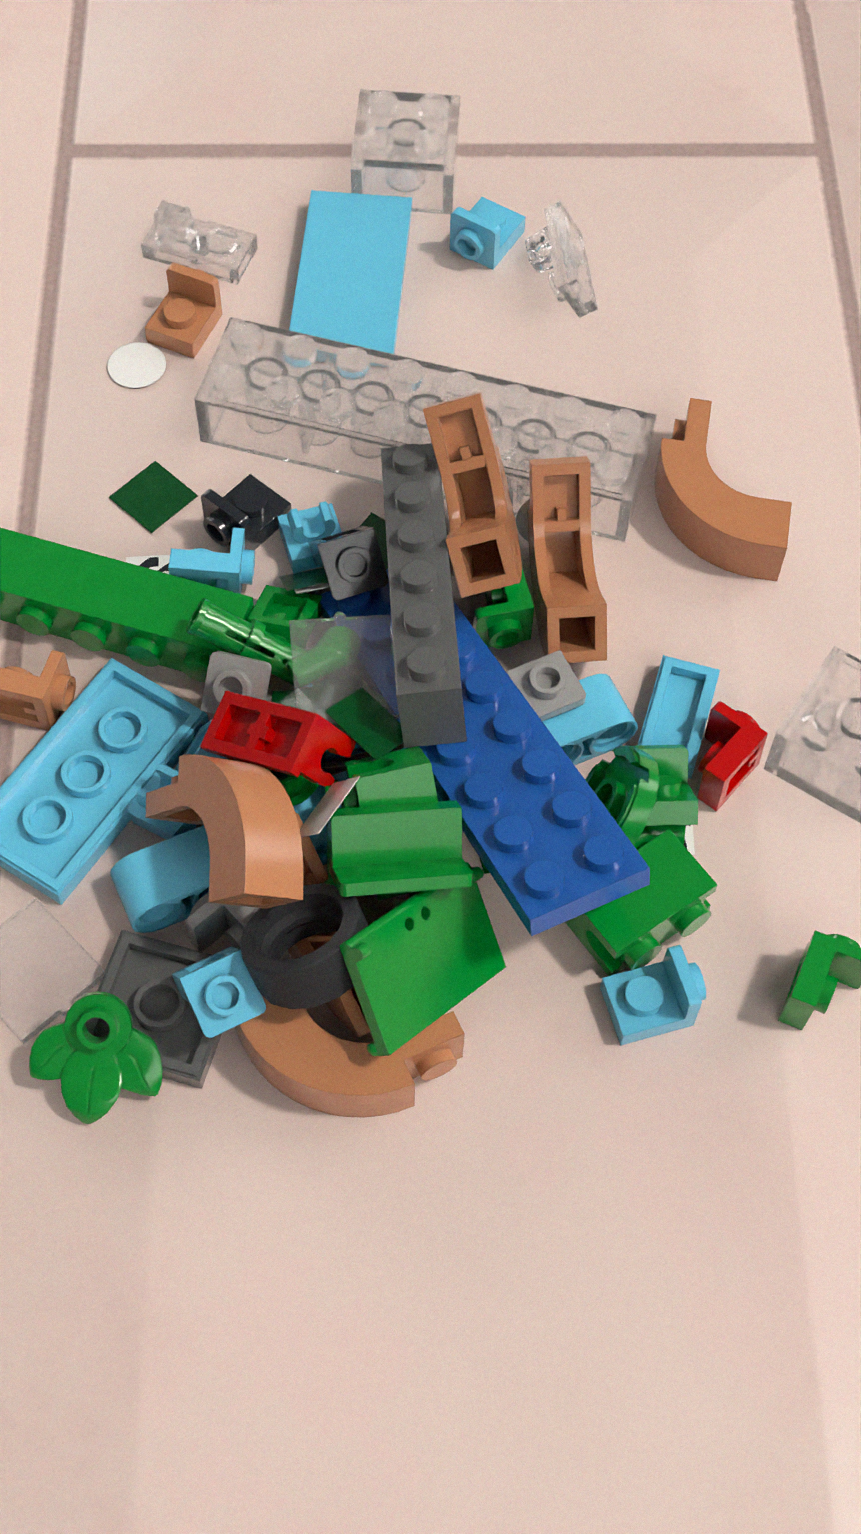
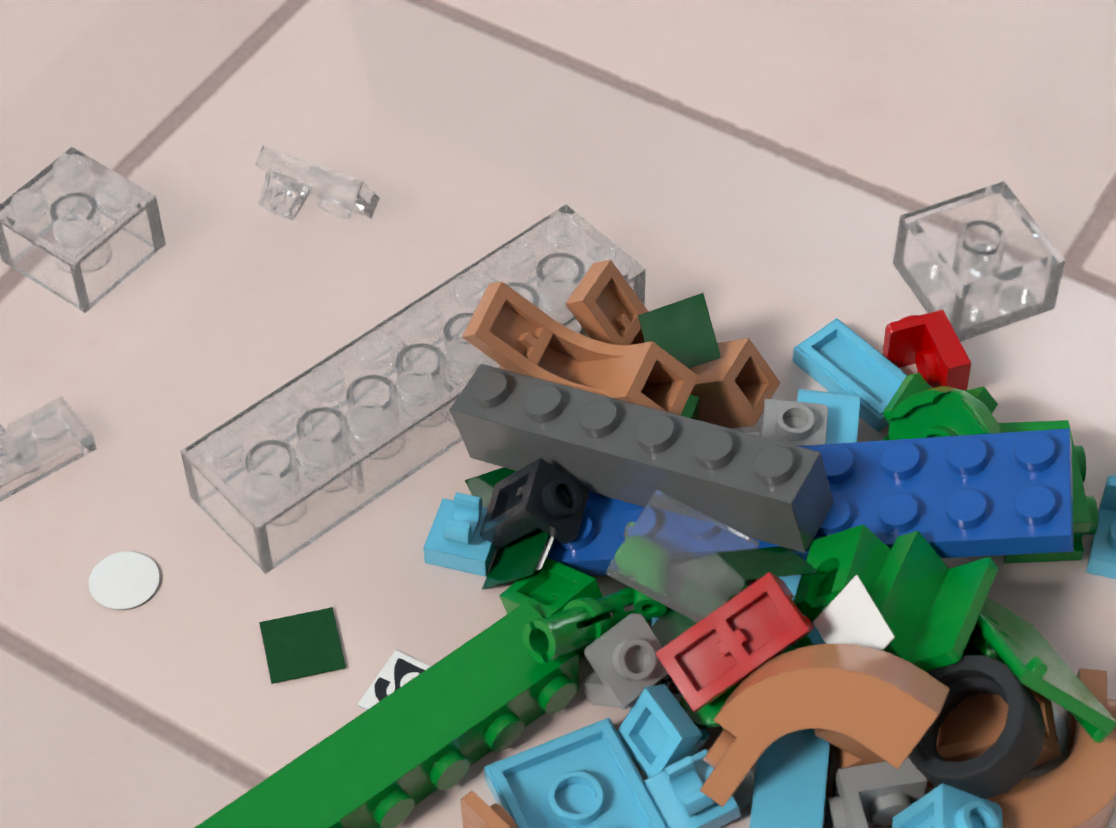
camera: 55 degrees left, 10 degrees down
nougat bracket [144,262,223,358] -> none
medium azure bracket [168,527,255,594] -> none
black bracket [201,474,292,550] -> none
medium azure tile [287,190,412,366] -> none
medium azure bracket [450,197,526,270] -> none
nougat arch [654,398,792,581] -> none
none -> dark green sticker [638,293,721,369]

